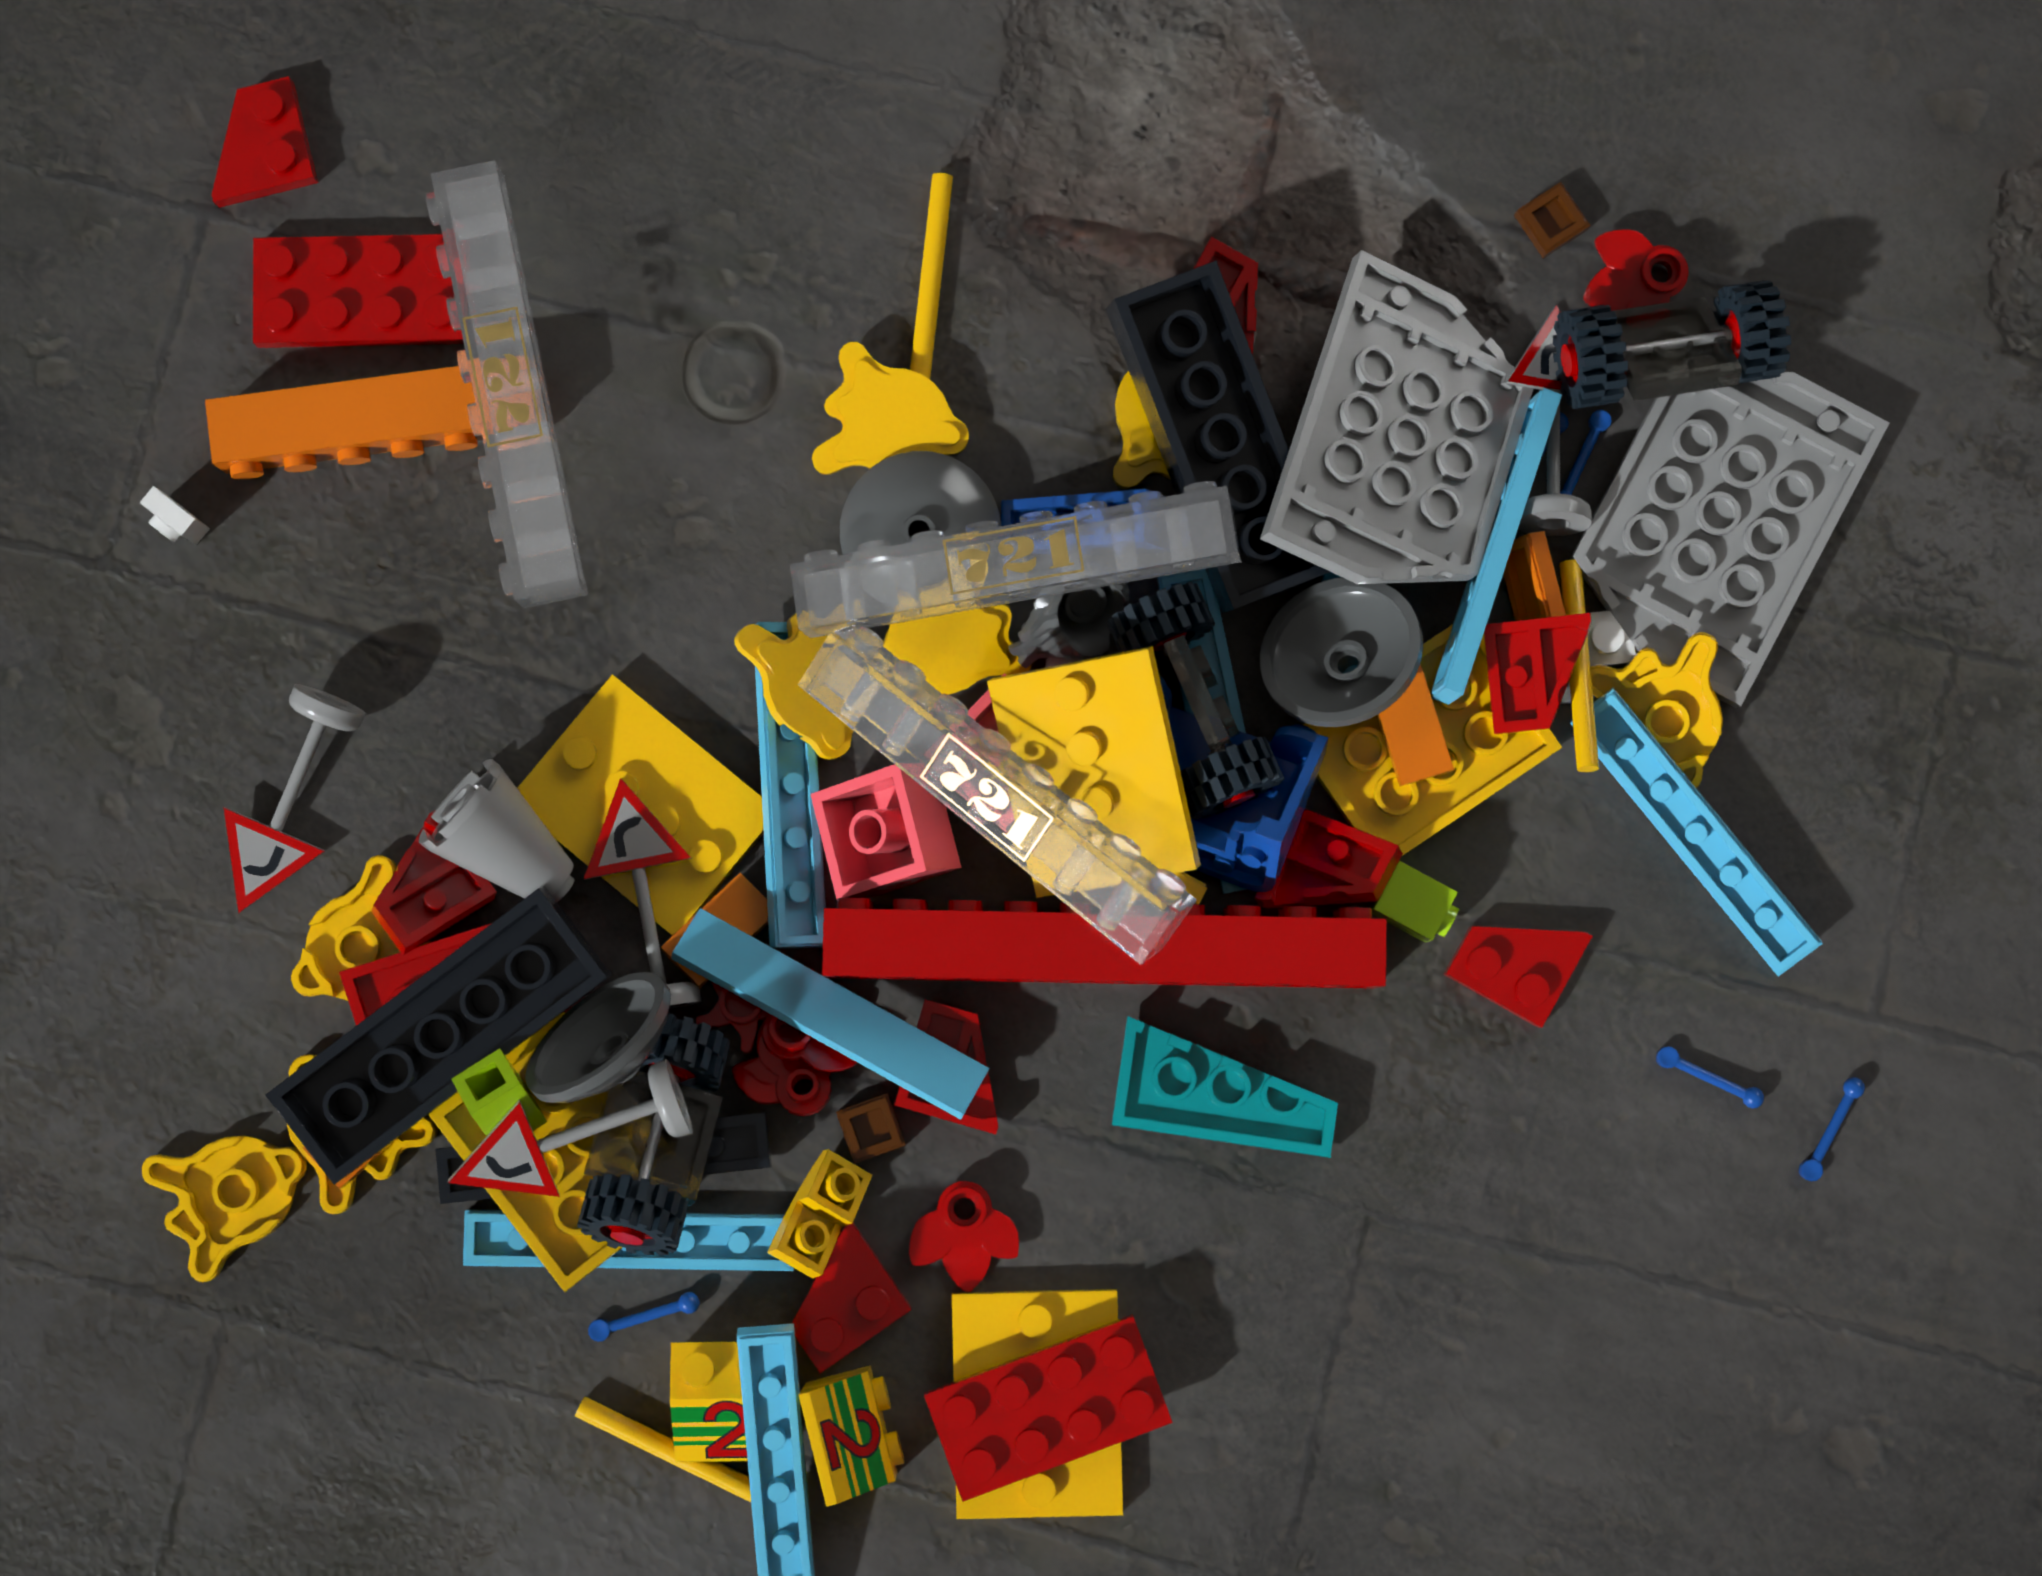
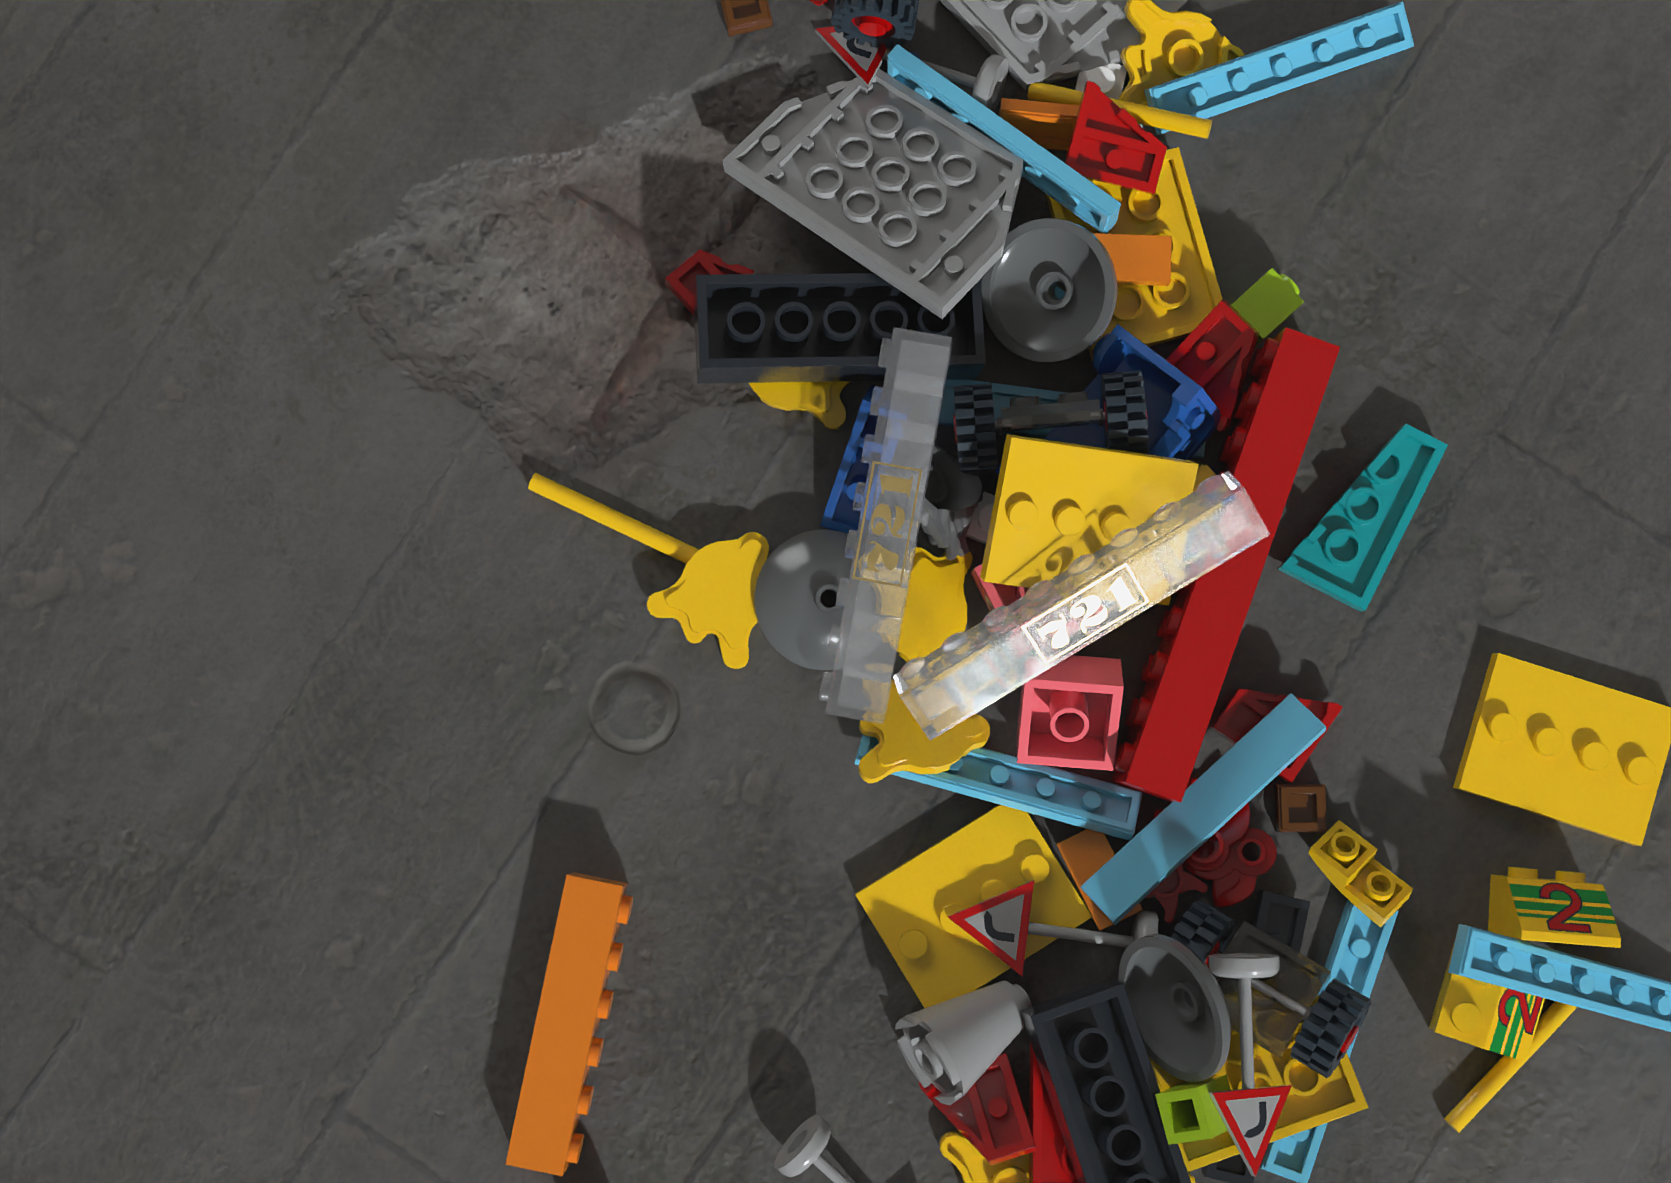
camera: 70 degrees left, 0 degrees up
red wing [211,76,318,208] -> none
red plate [253,234,471,348] -> none
clear brick [426,160,588,608] -> none
blue hinge [588,1292,700,1342] -> none
red wing [792,1222,912,1373] -> none
red plate [909,1181,1019,1292] -> none
red plate [924,1314,1173,1502] -> none
red wing [1444,926,1593,1028] -> none
blue hinge [1560,410,1612,495] -> none
blue hinge [1656,1046,1764,1109] -> none
blue hinge [1799,1077,1865,1181] -> none

